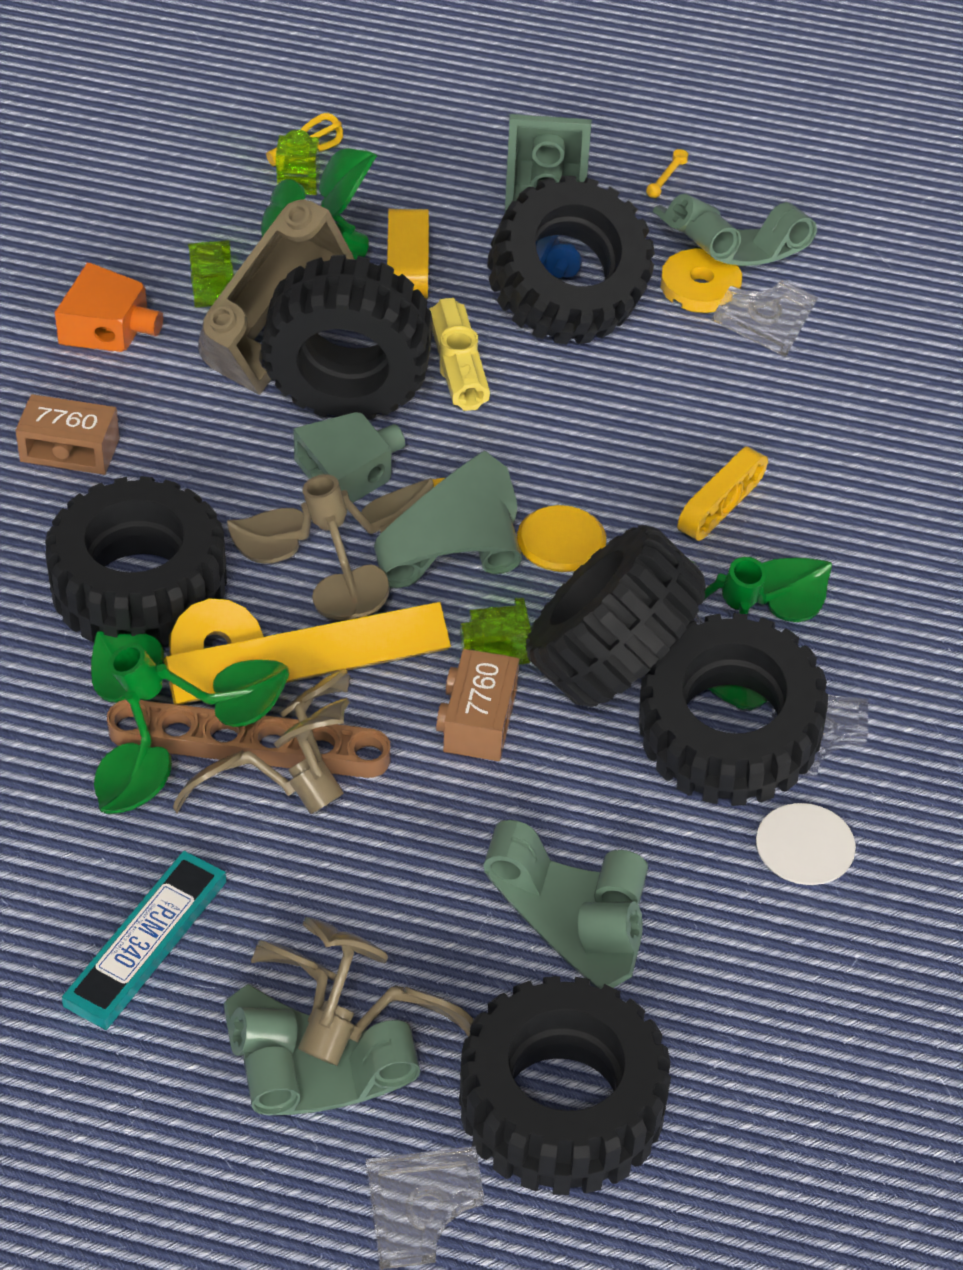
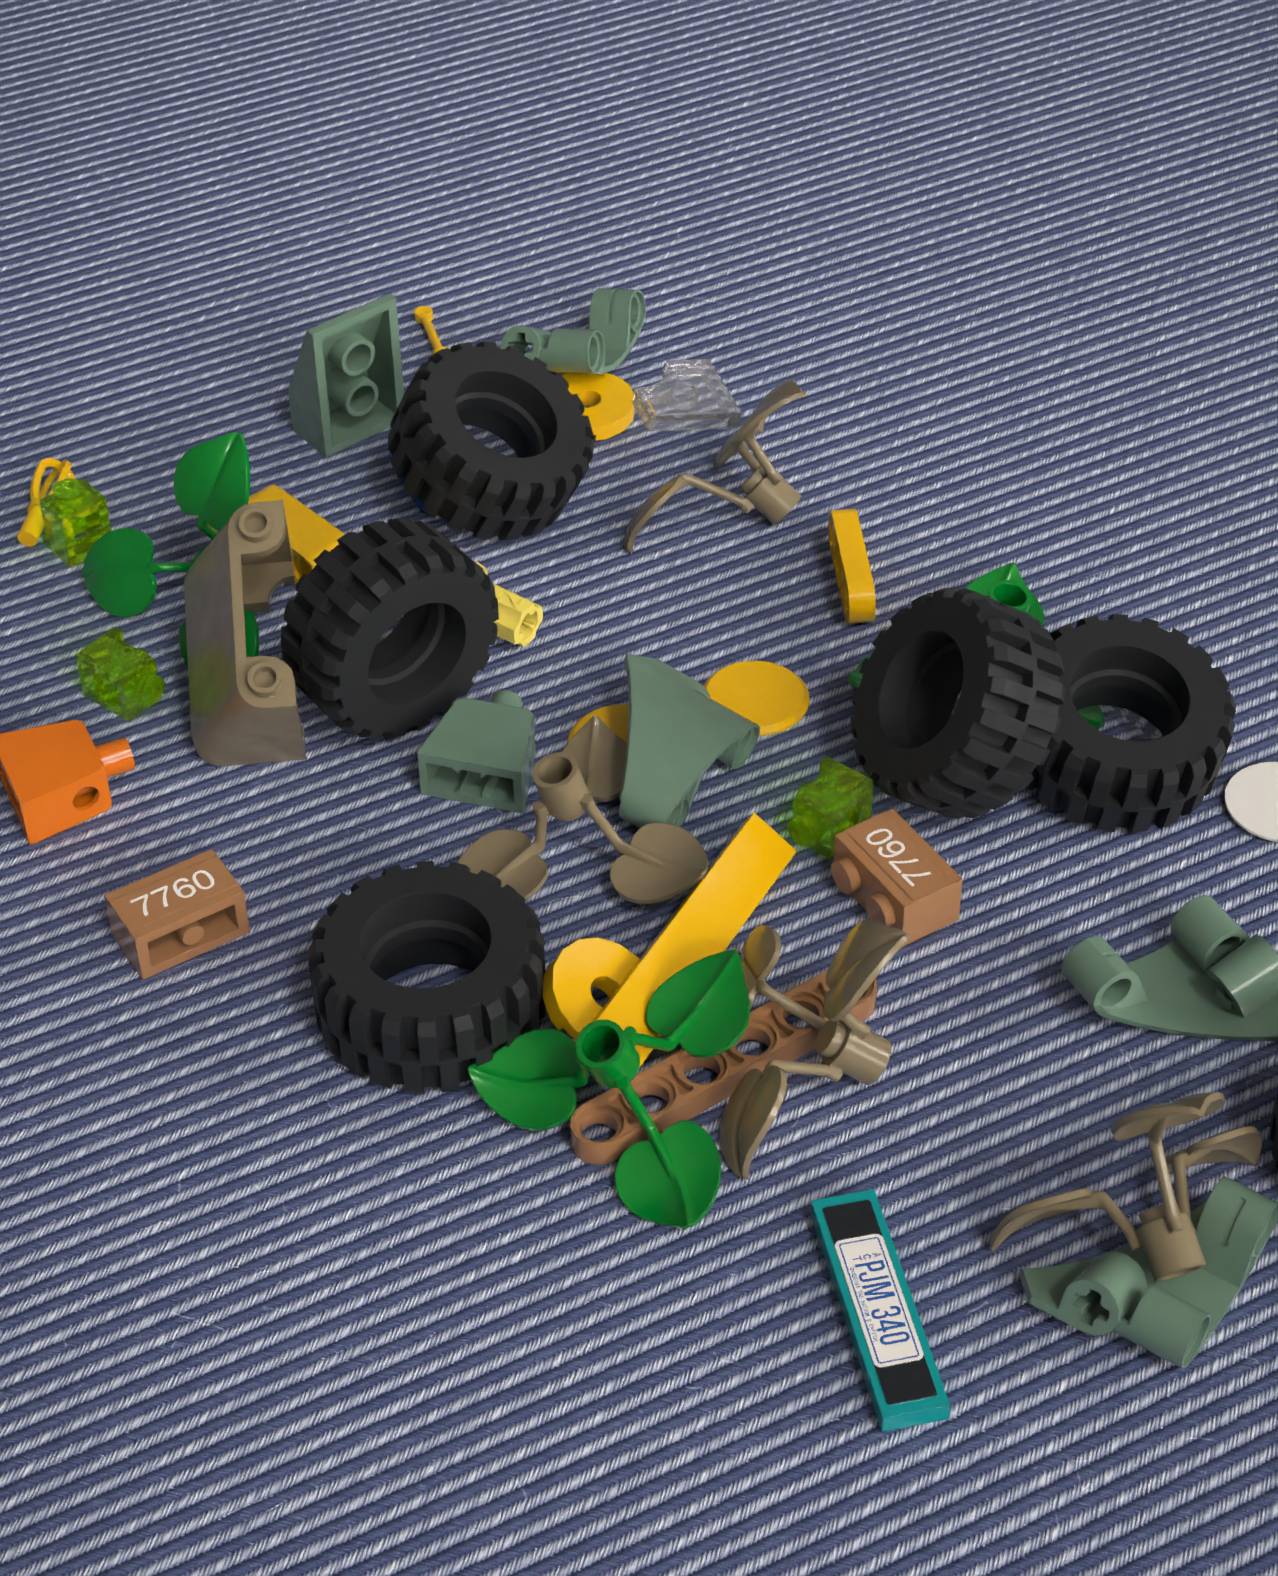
camera: 40 degrees left, 5 degrees down
none -> dark tan plant [624,378,806,555]

